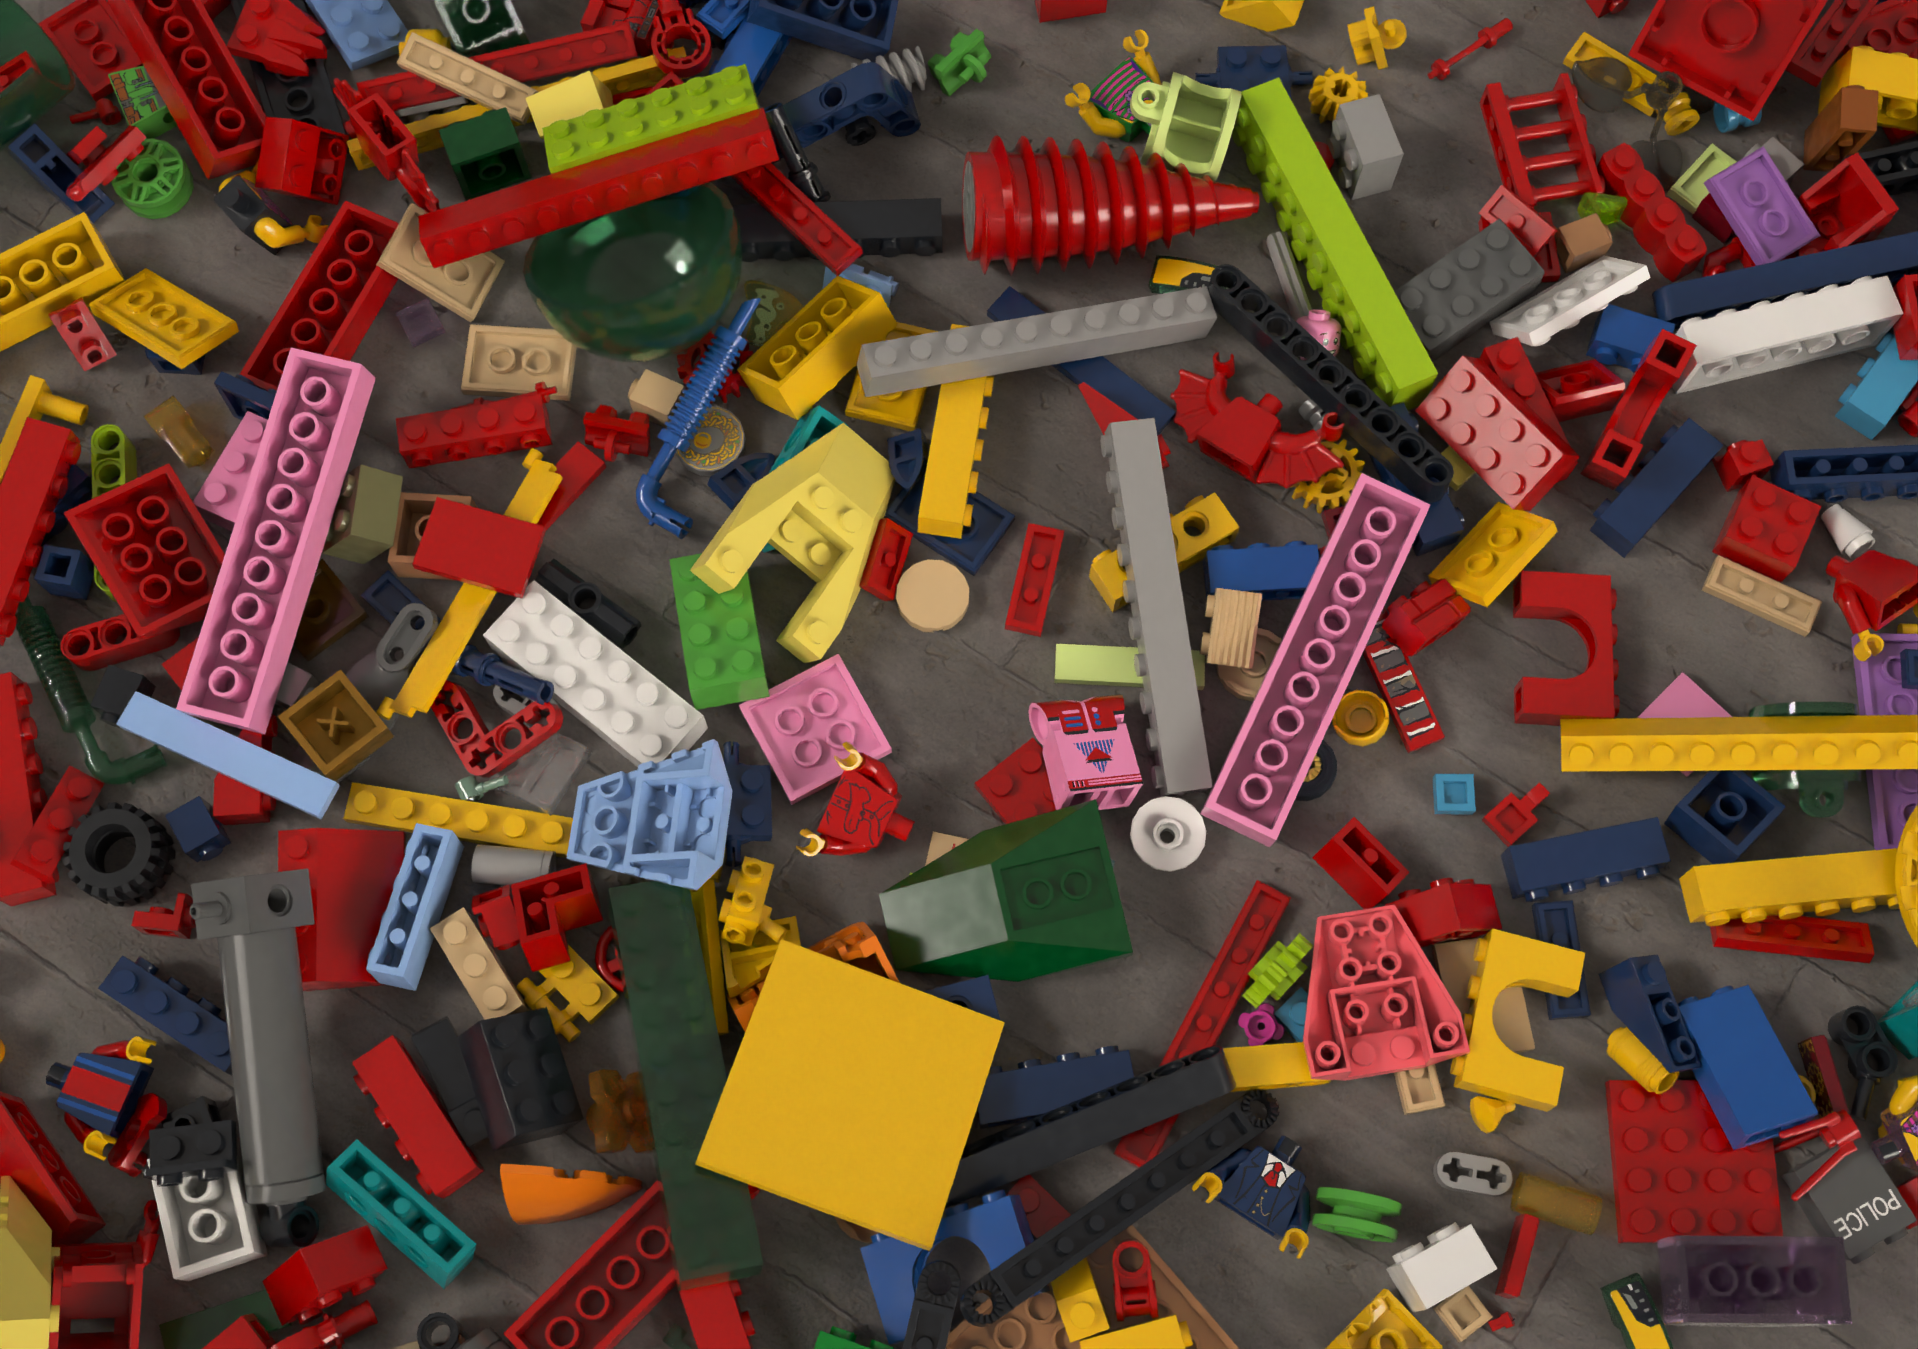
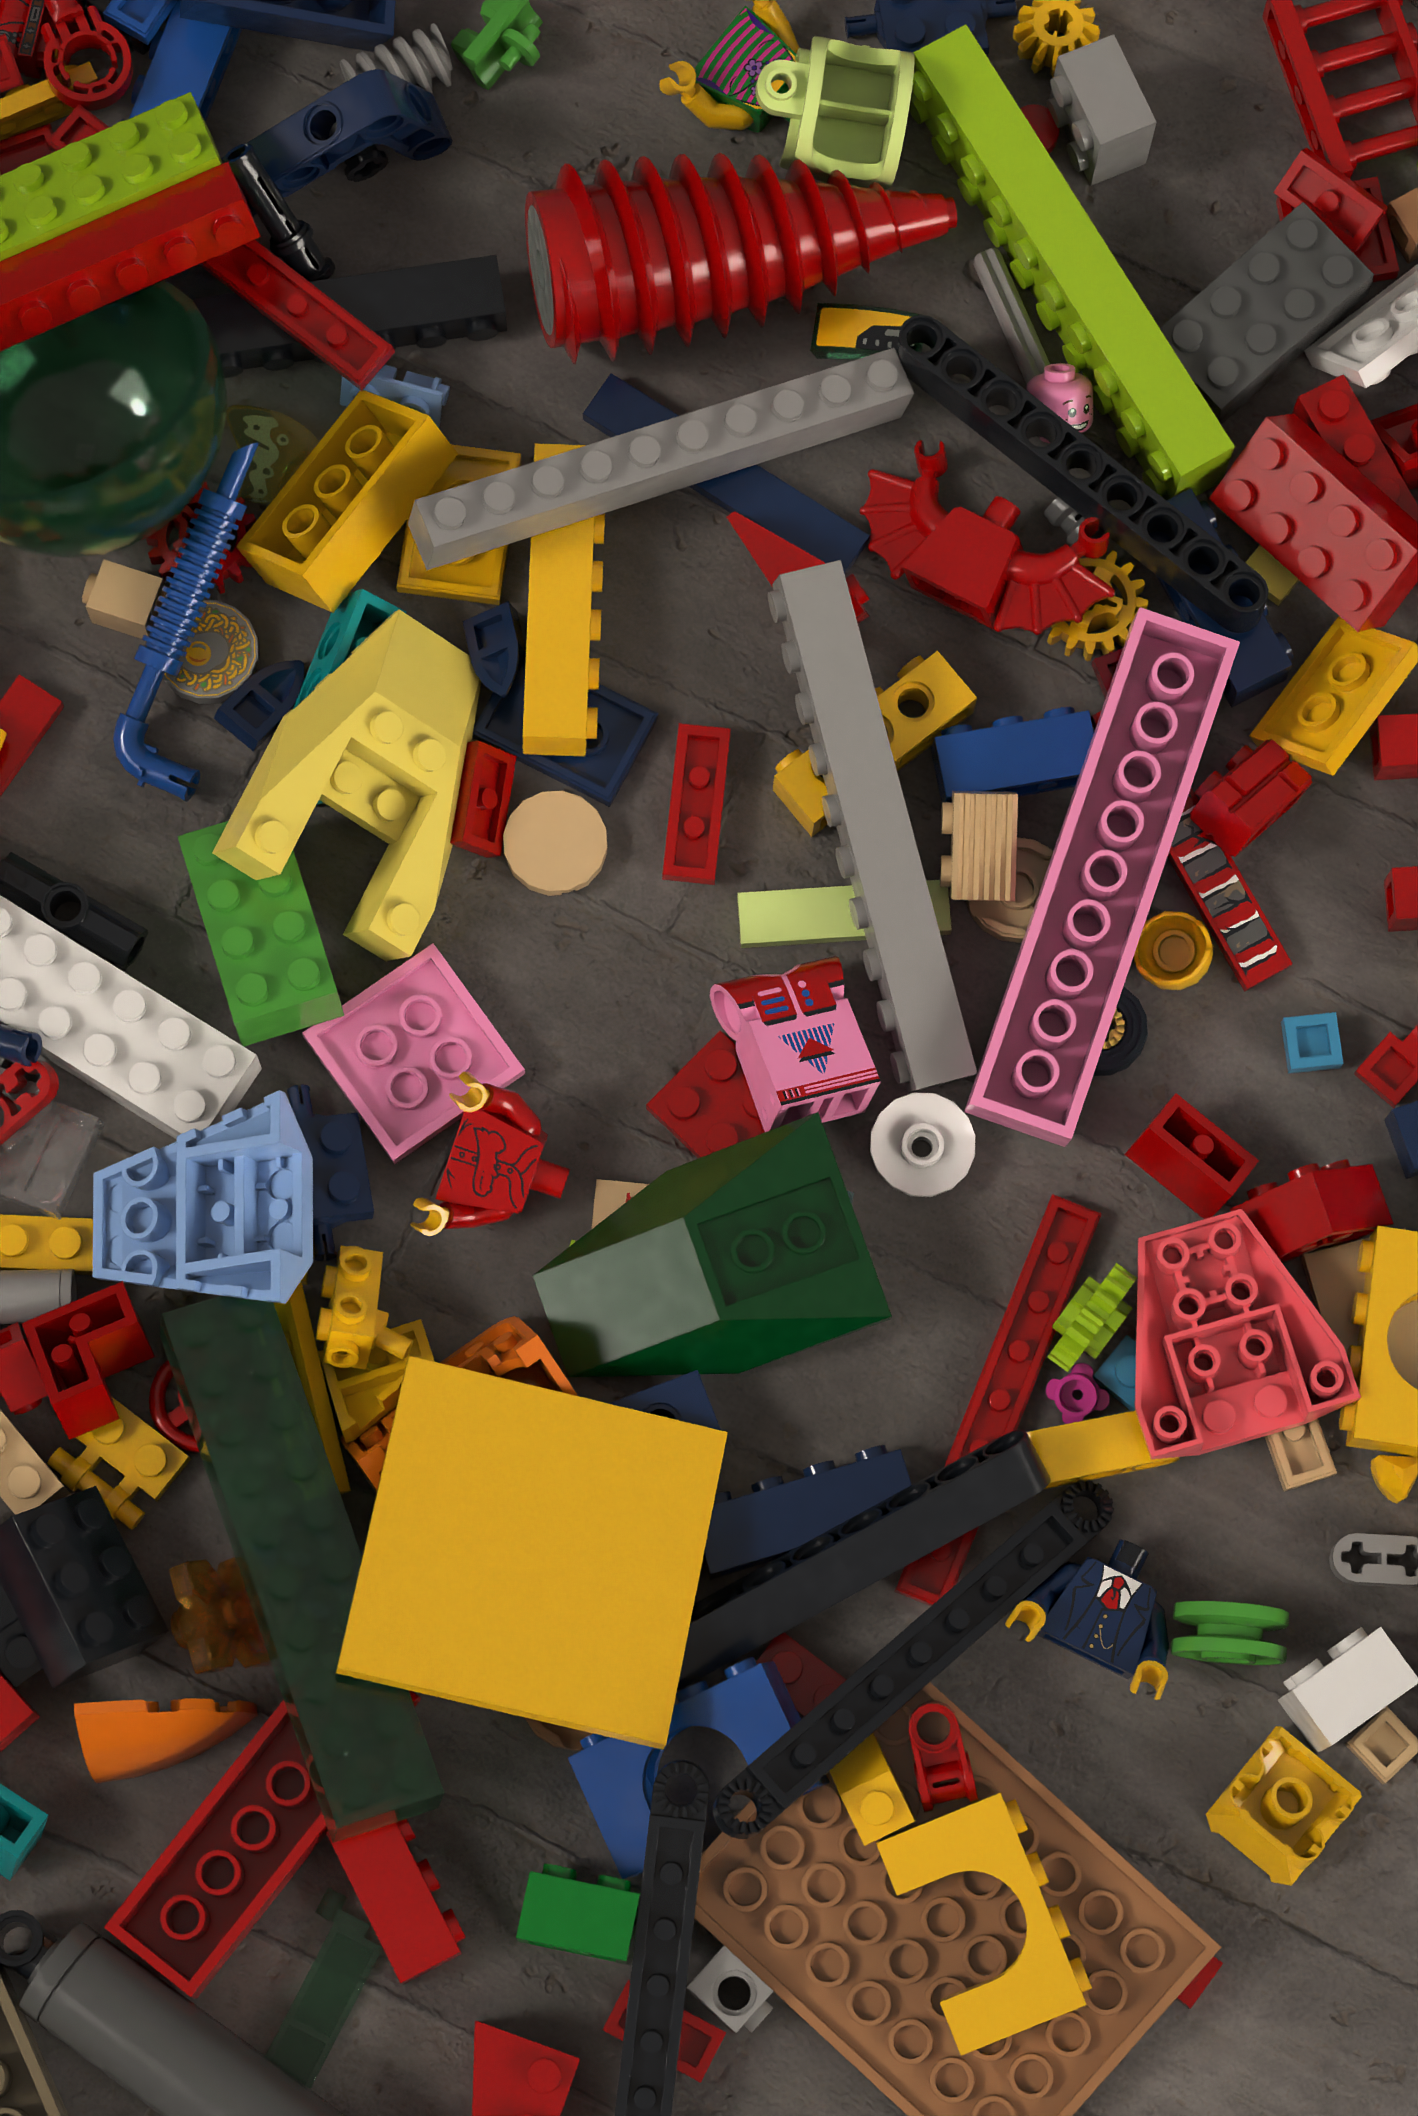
camera: 10 degrees left, 5 degrees up
red hips [583,404,651,462] -> none

